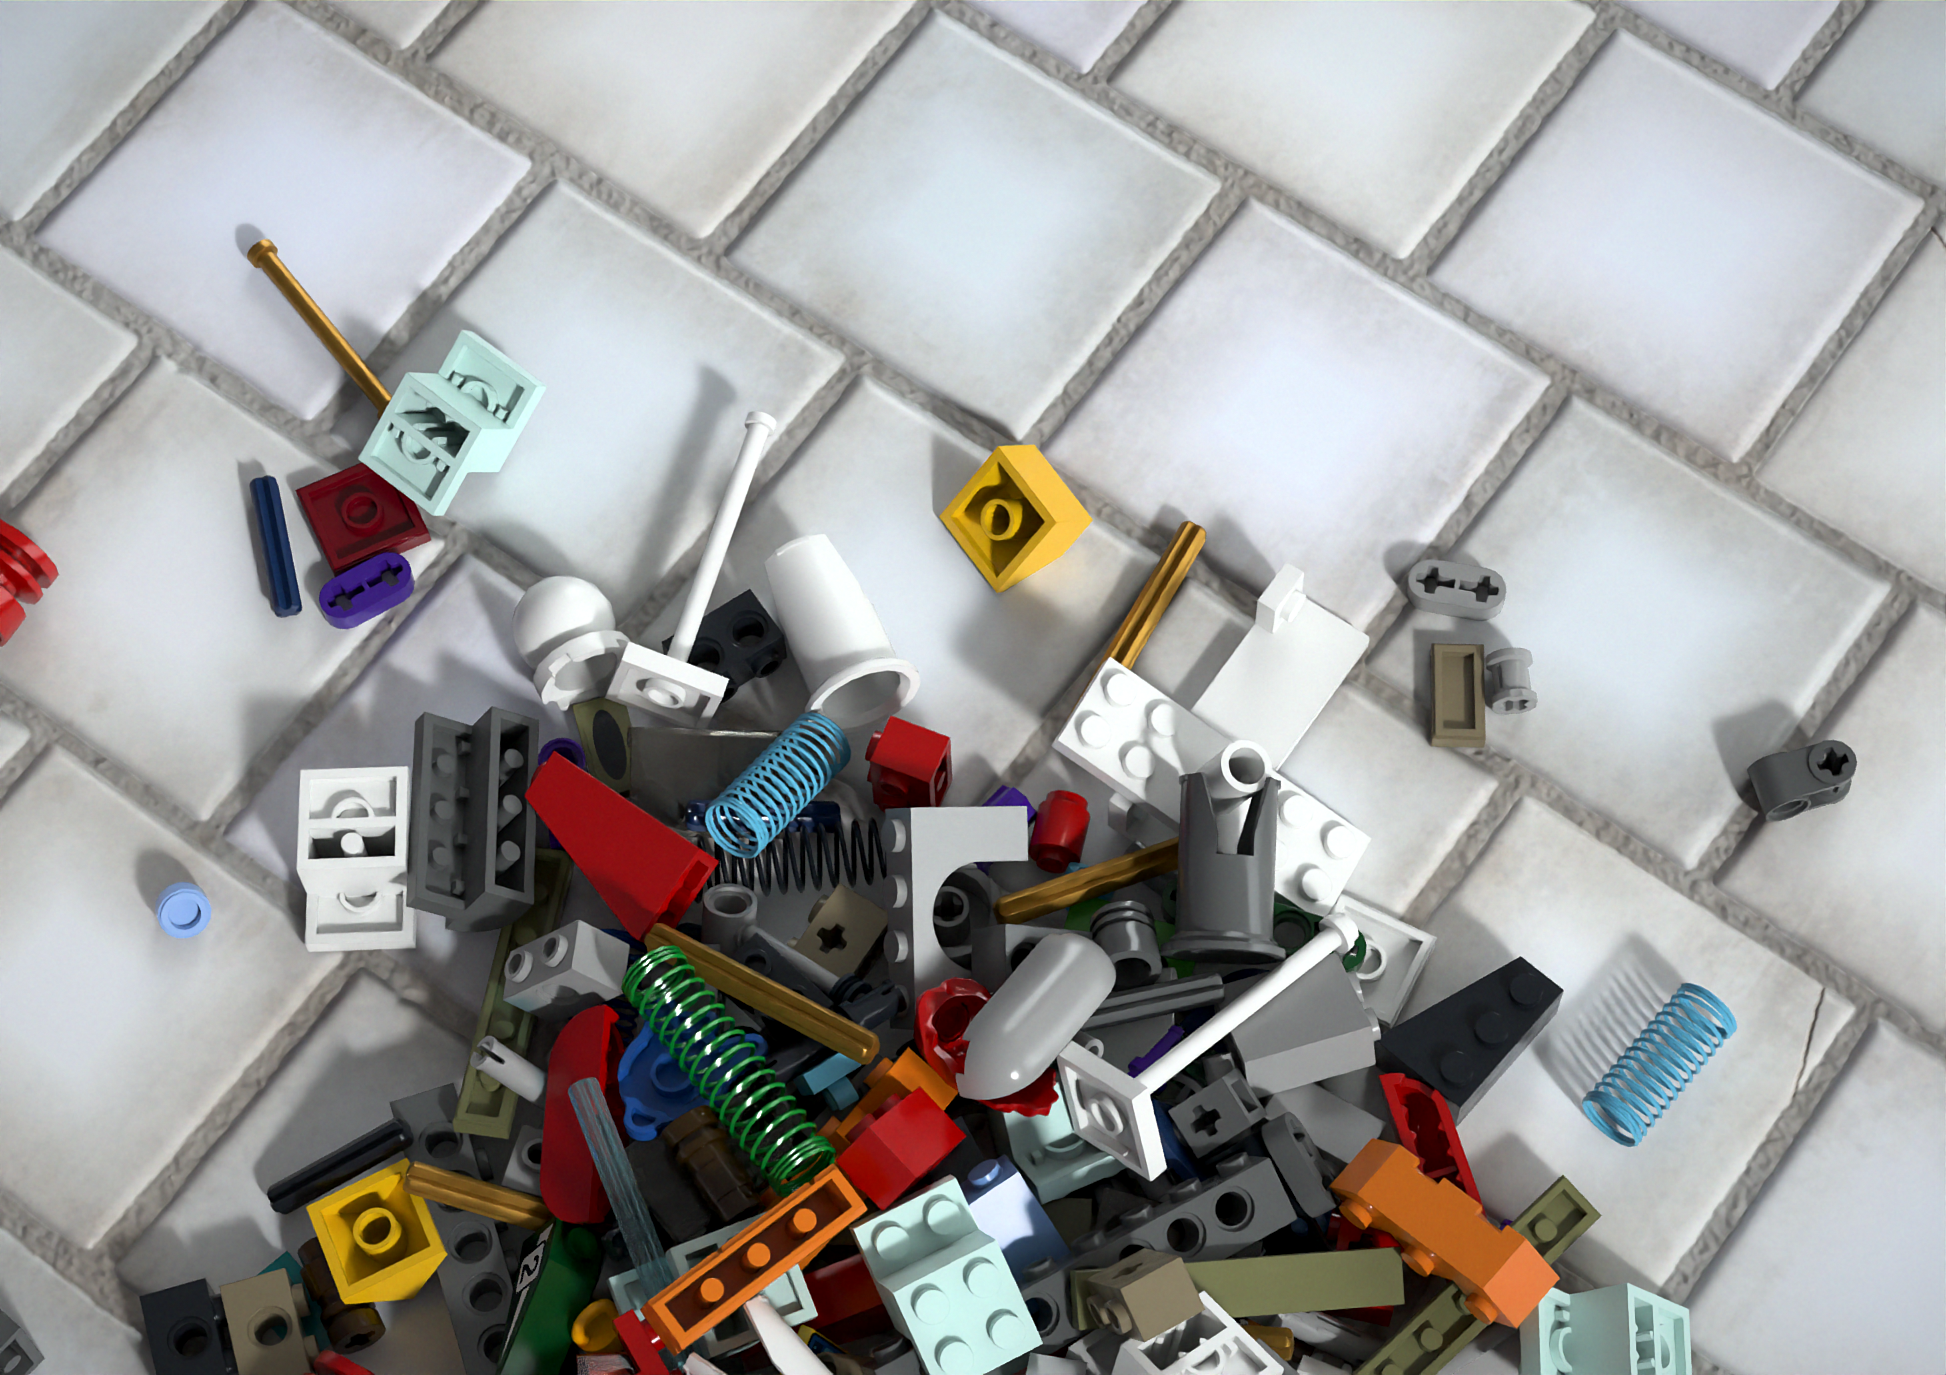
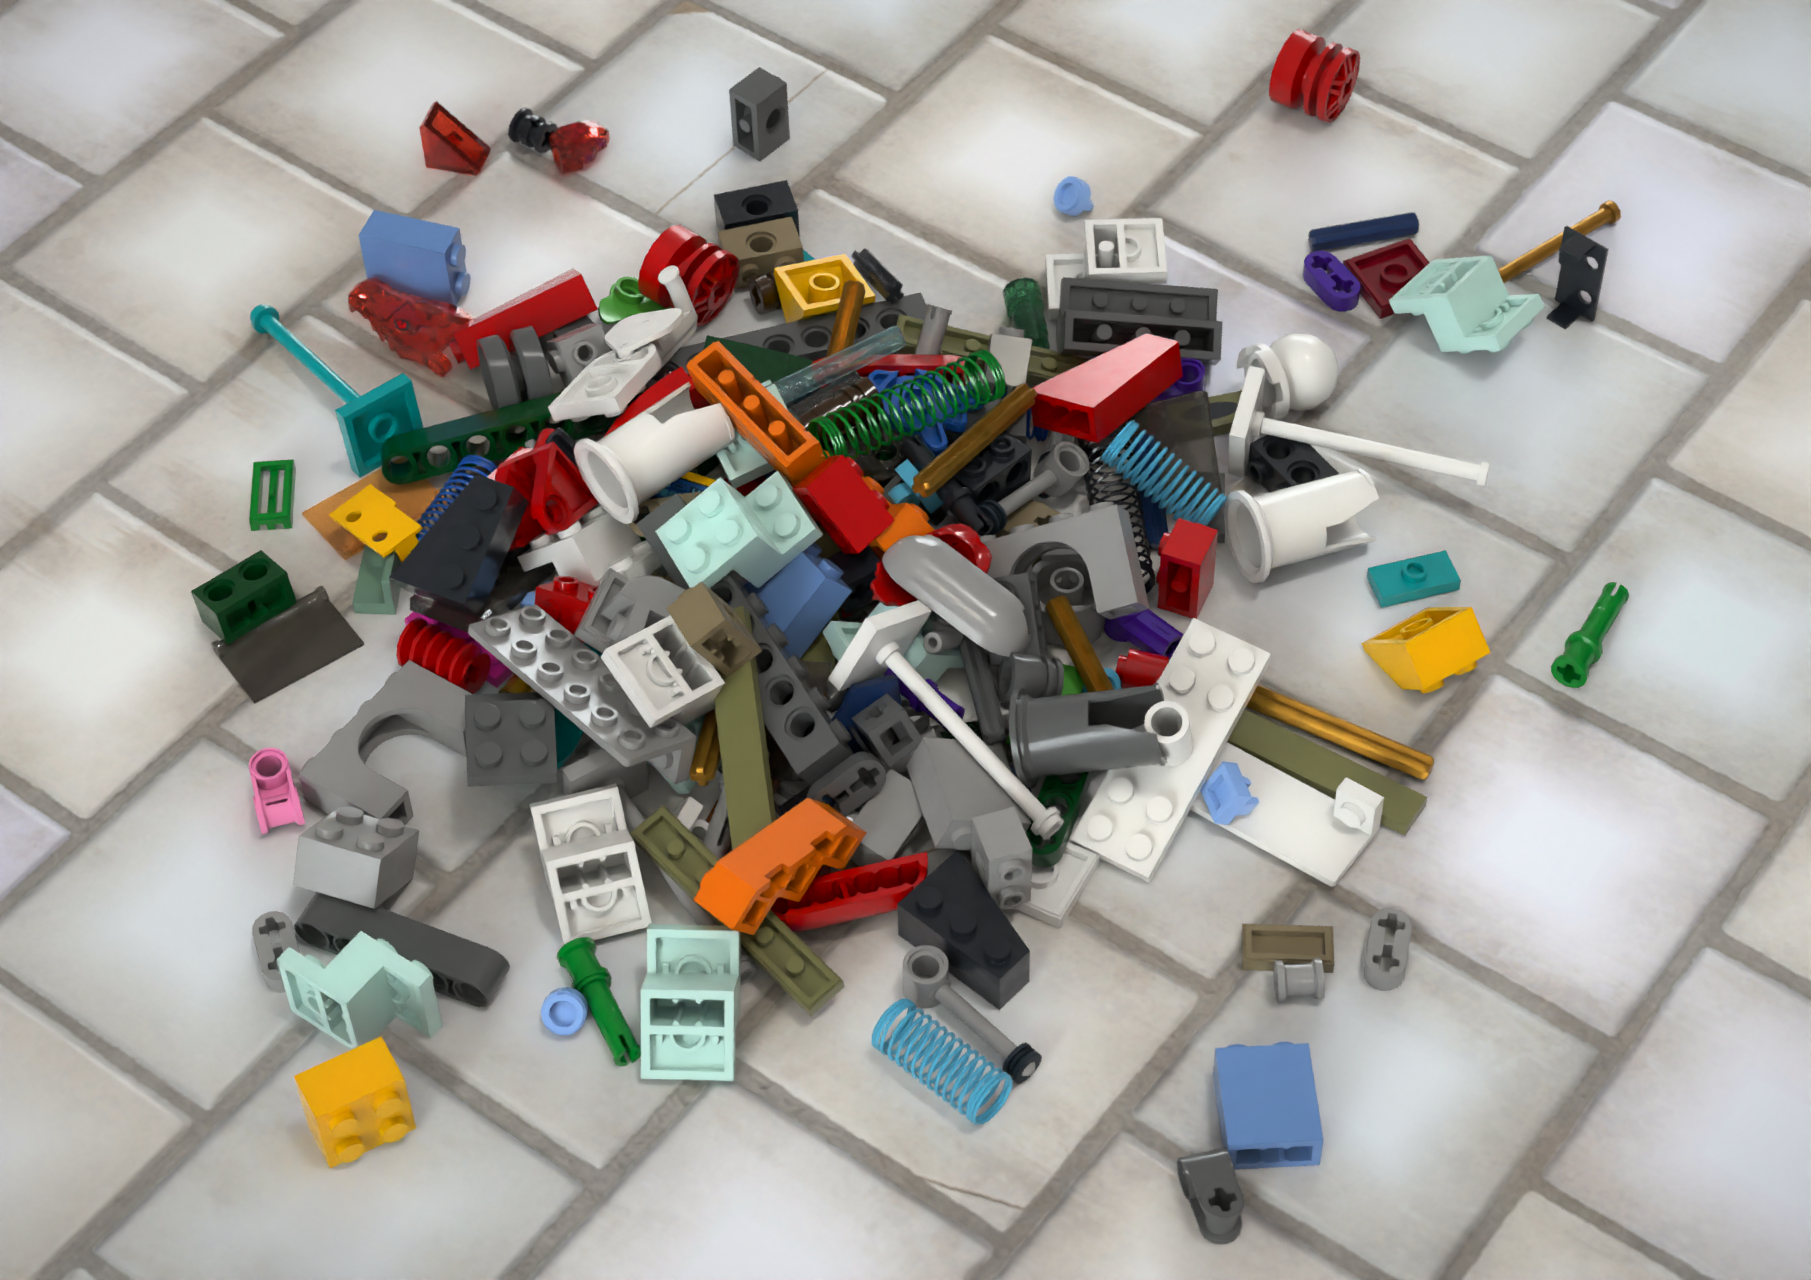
camera: 90 degrees right, 15 degrees down
none -> light grey piece [903,945,1042,1084]
none -> light grey brick [971,806,1032,909]
none -> clear green axle [1003,278,1050,349]
none -> light blue tile [1200,761,1259,825]
none -> medium blue brick [1213,1042,1323,1170]
none -> olive tile [1227,709,1427,836]
none -> teal plate [1367,550,1461,608]
none -> black piece [1546,226,1609,330]
none -> green pin [1551,582,1629,688]

